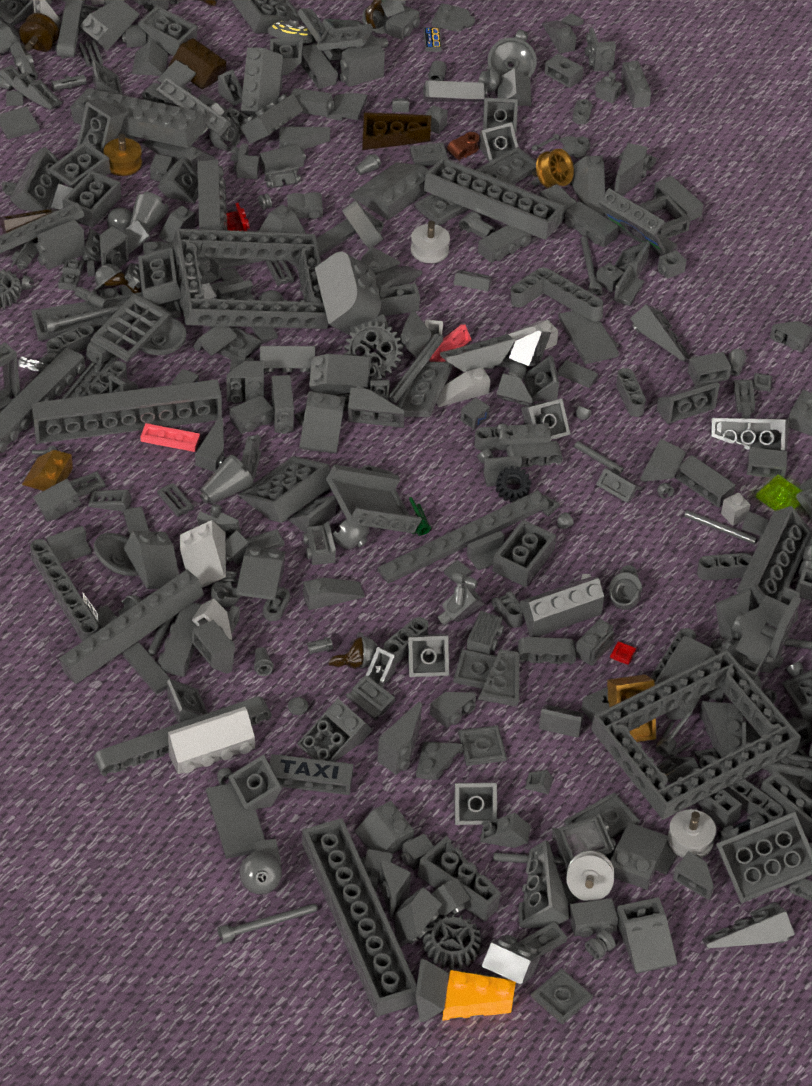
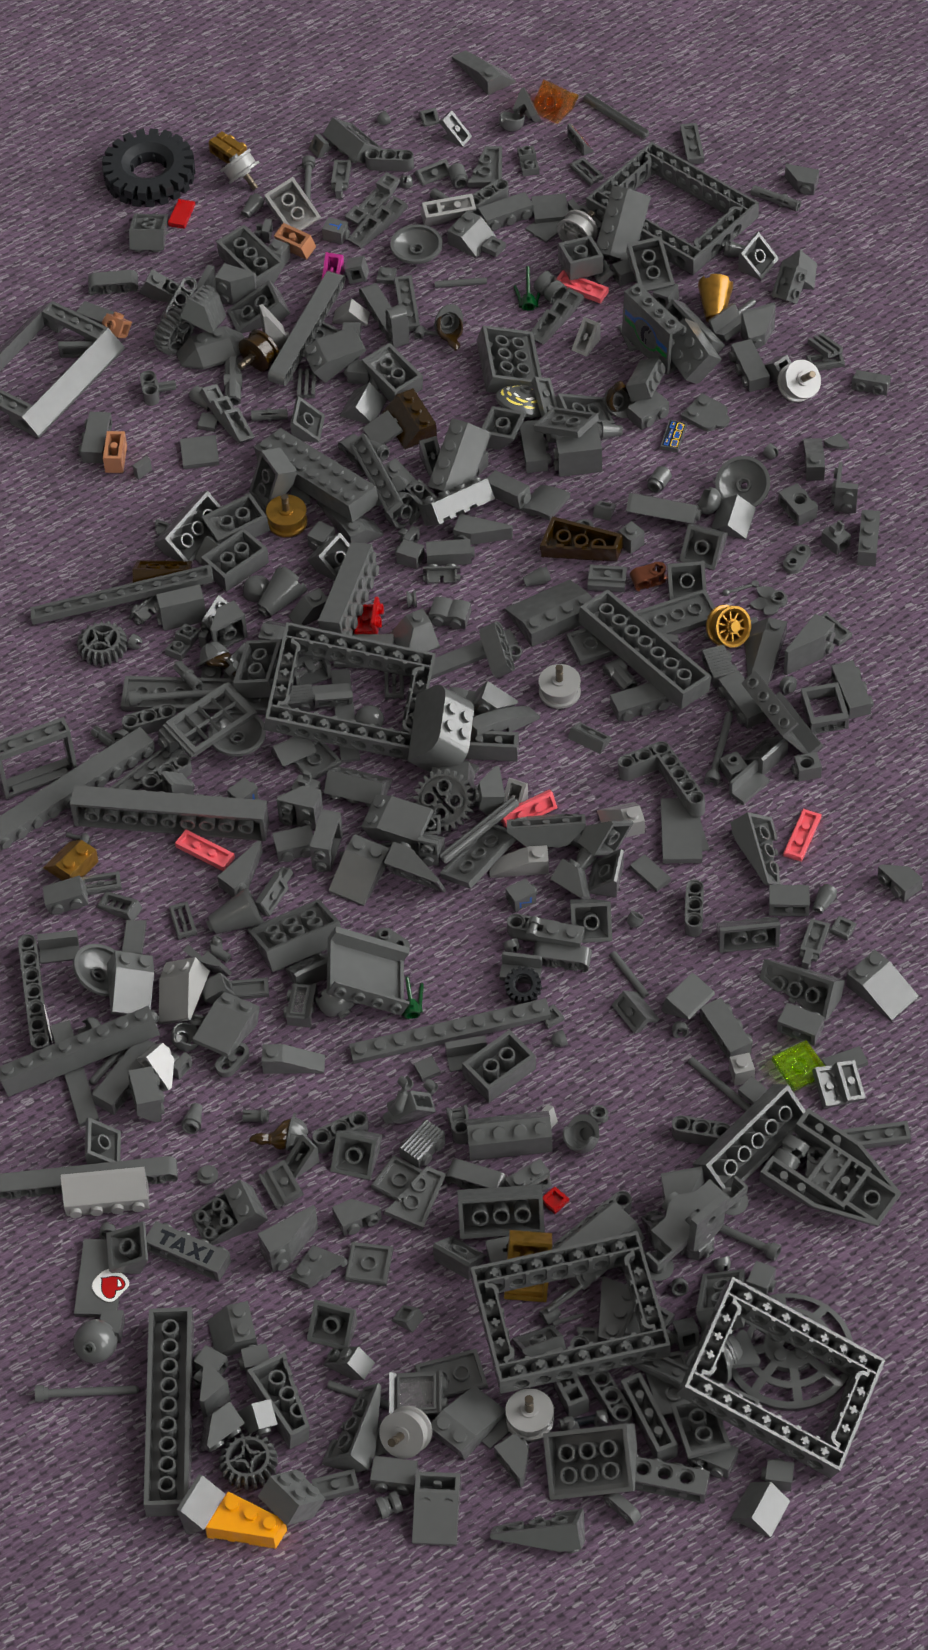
camera: 25 degrees right, 5 degrees up
dark grey slope [122,220,150,254] -> none
dark grey tile [531,968,593,1025] -> none
none -> sticker [92,1269,129,1302]
none -> dark grey brick [457,1185,545,1239]
none -> coral tile [783,809,822,862]

